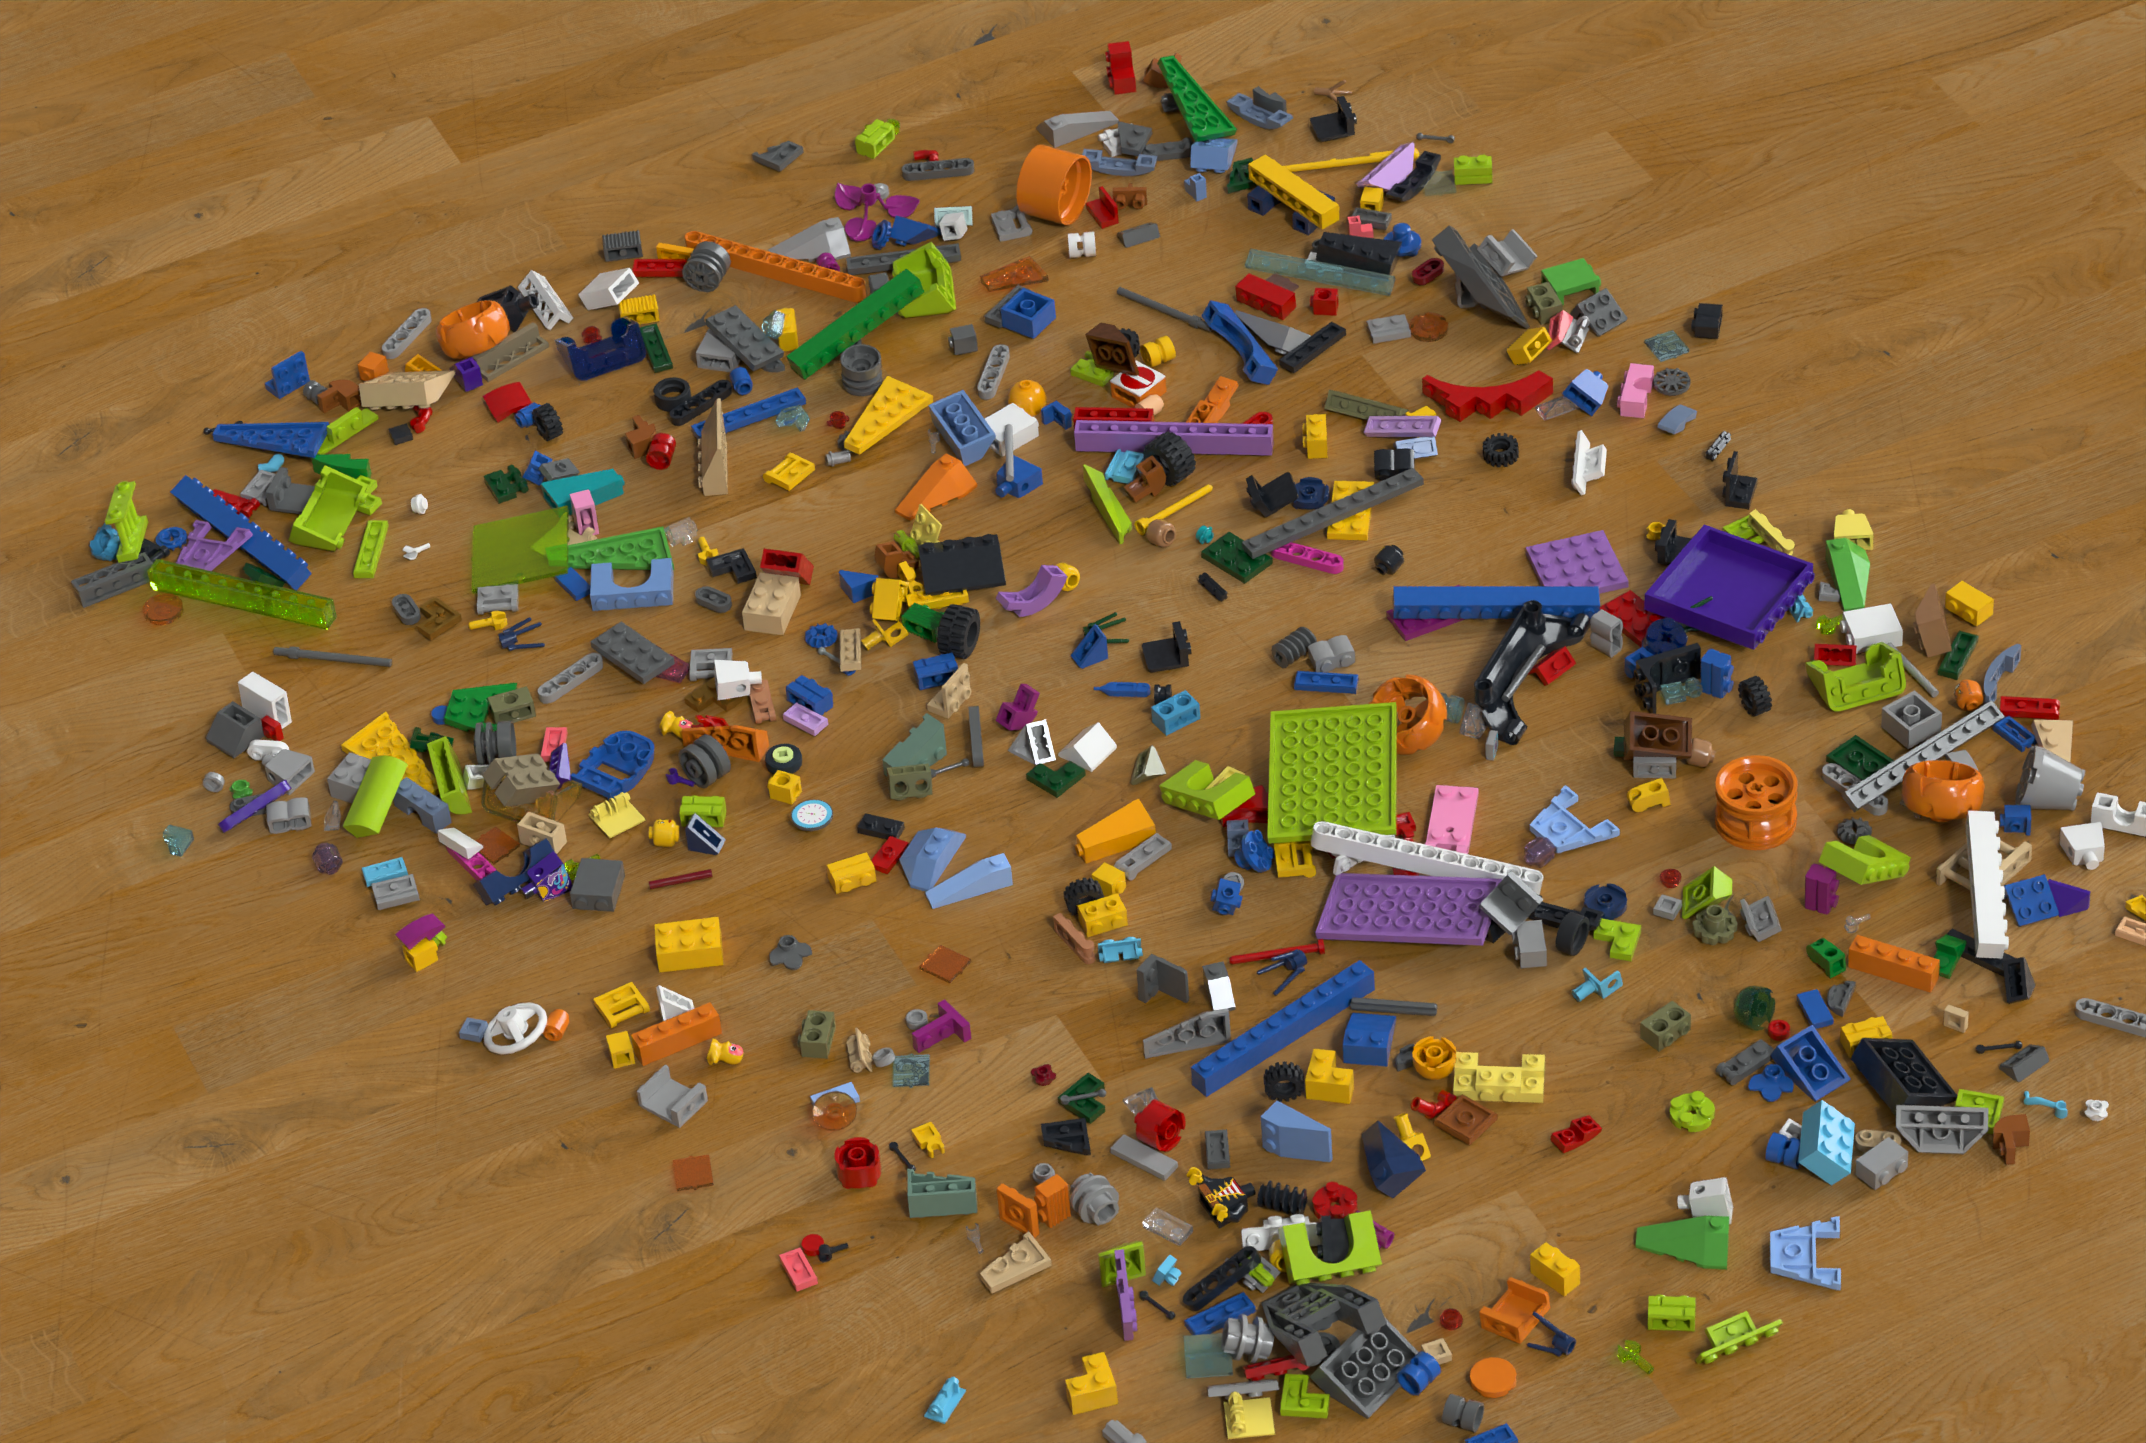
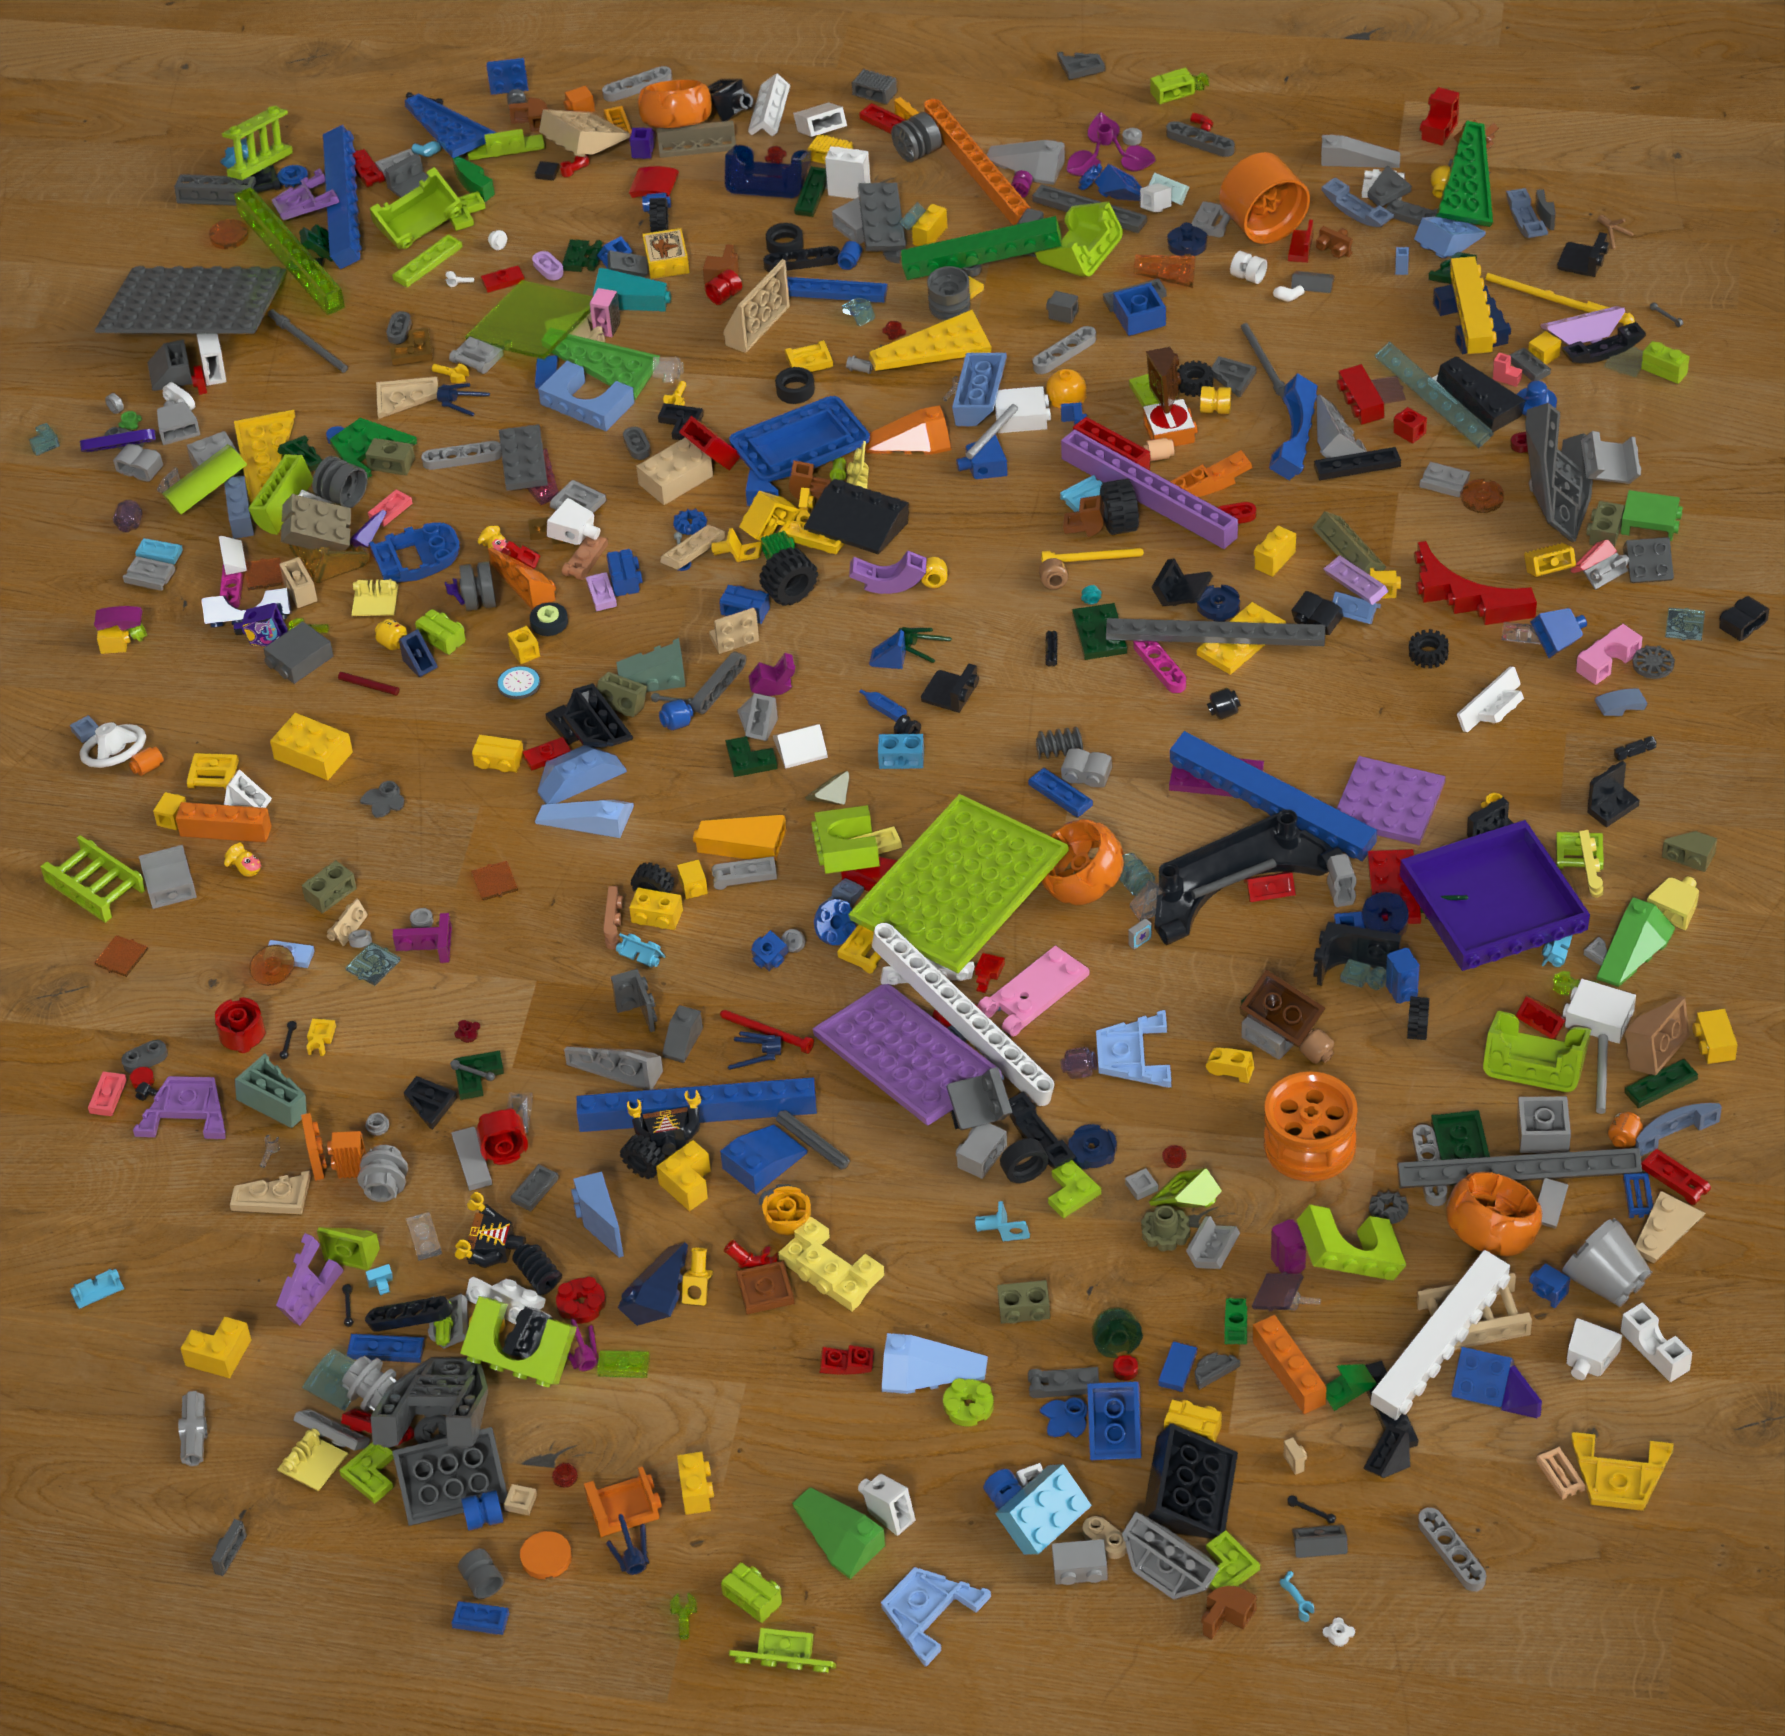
camera: 35 degrees right, 5 degrees up
lime wedge [1083,464,1132,544] -> none
none -> lime fence [40,835,145,923]
none -> dark grey baseplate [95,266,287,334]
none -> dark grey plate [121,1040,168,1073]
none -> medium lavender wing [133,1076,226,1139]
none -> tan wing [376,377,438,419]
none -> red plate [481,265,525,293]
none -> lavender plate [532,251,564,281]
none -> black wedge [563,683,633,749]
none -> clear neon green plate [597,1351,650,1378]
none -> black torso [627,1090,701,1155]
none -> brick [642,228,689,279]
none -> blue head [659,699,693,731]
none -> blue wedge [729,396,870,482]
none -> black tyre [775,367,815,404]
none -> white brick [825,146,870,199]
none -> light blue wedge [882,1333,988,1394]
none -> dark blue plate [1167,222,1207,257]
none -> dark grey wing [1212,356,1256,397]
none -> piece [1252,1272,1304,1312]
none -> white arm [1273,285,1305,302]
none -> yellow piece [1431,165,1450,198]
none -> olive slope [1662,831,1717,872]

